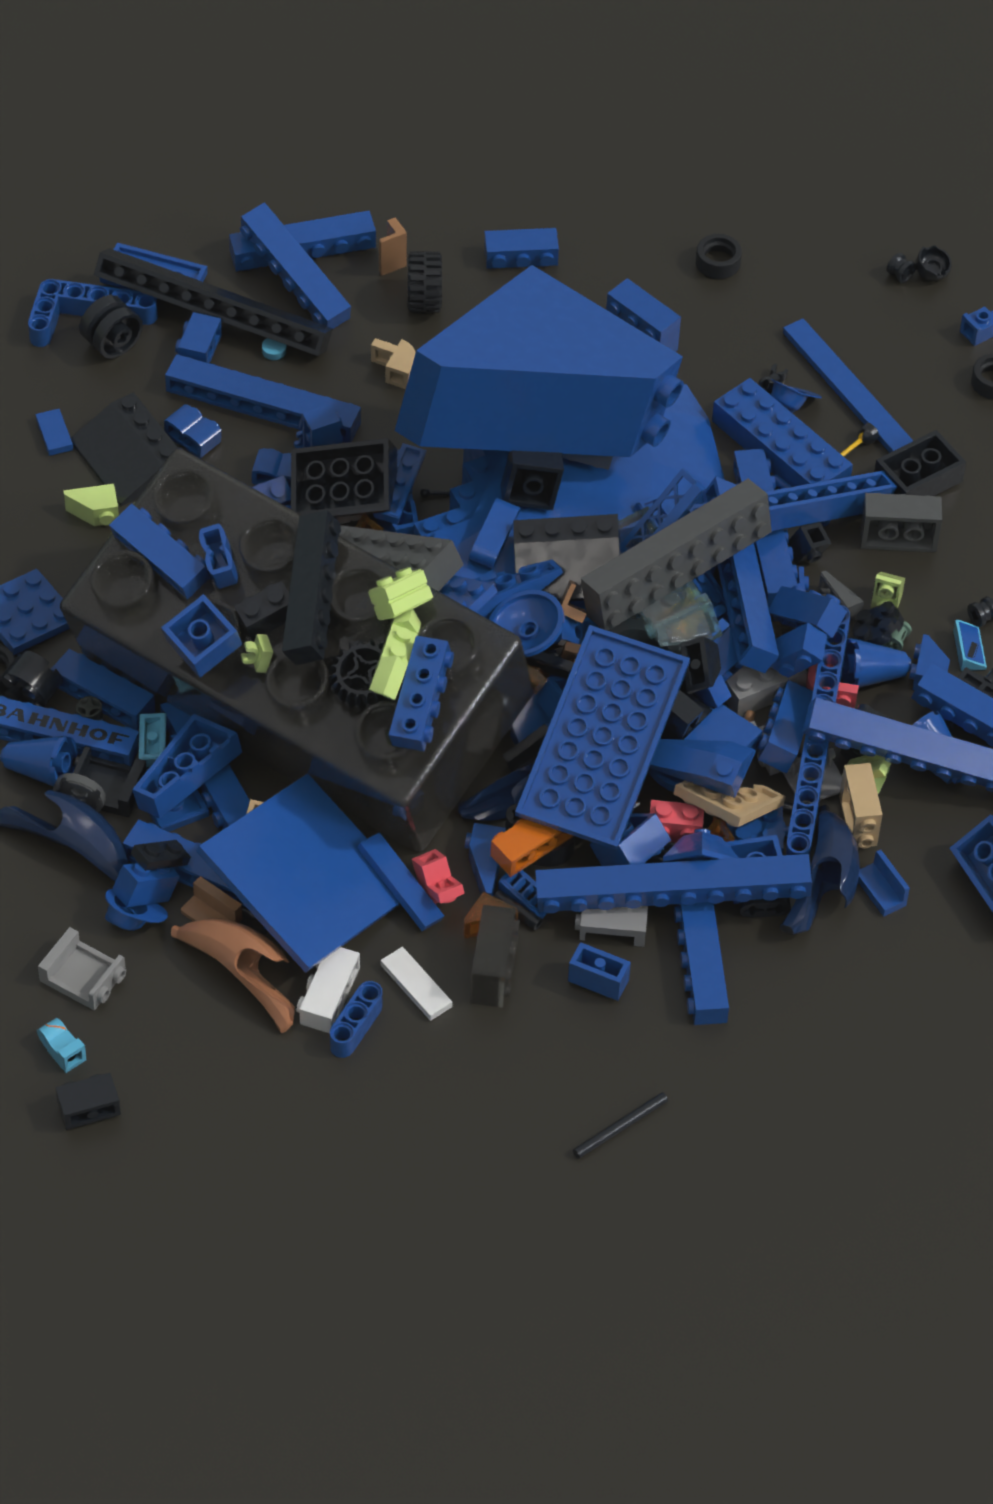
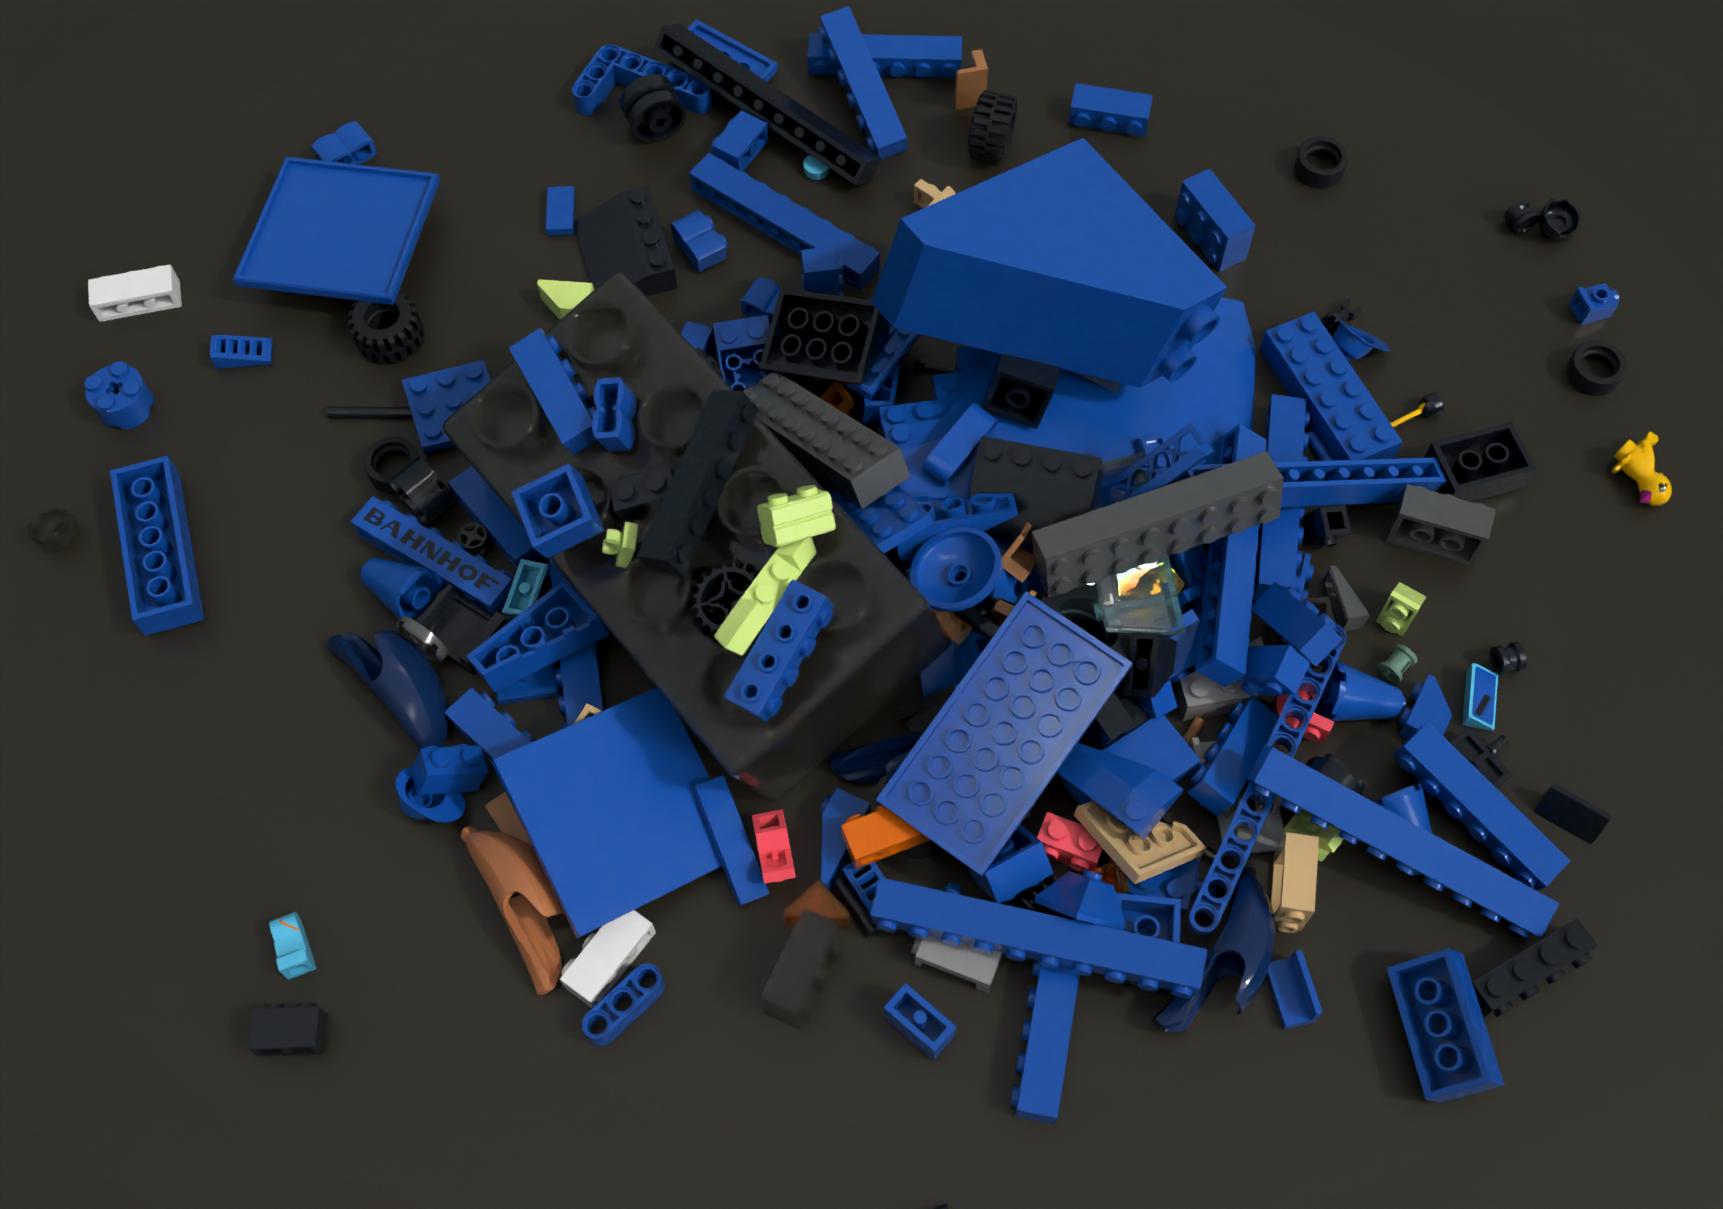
camera: 20 degrees right, 10 degrees up
light grey panel [38,927,127,1011] -> none
black plate [131,840,191,871] -> none
white tile [381,946,452,1021] -> none
blue tile [783,318,913,453] -> none
black plate [853,601,904,645] -> none

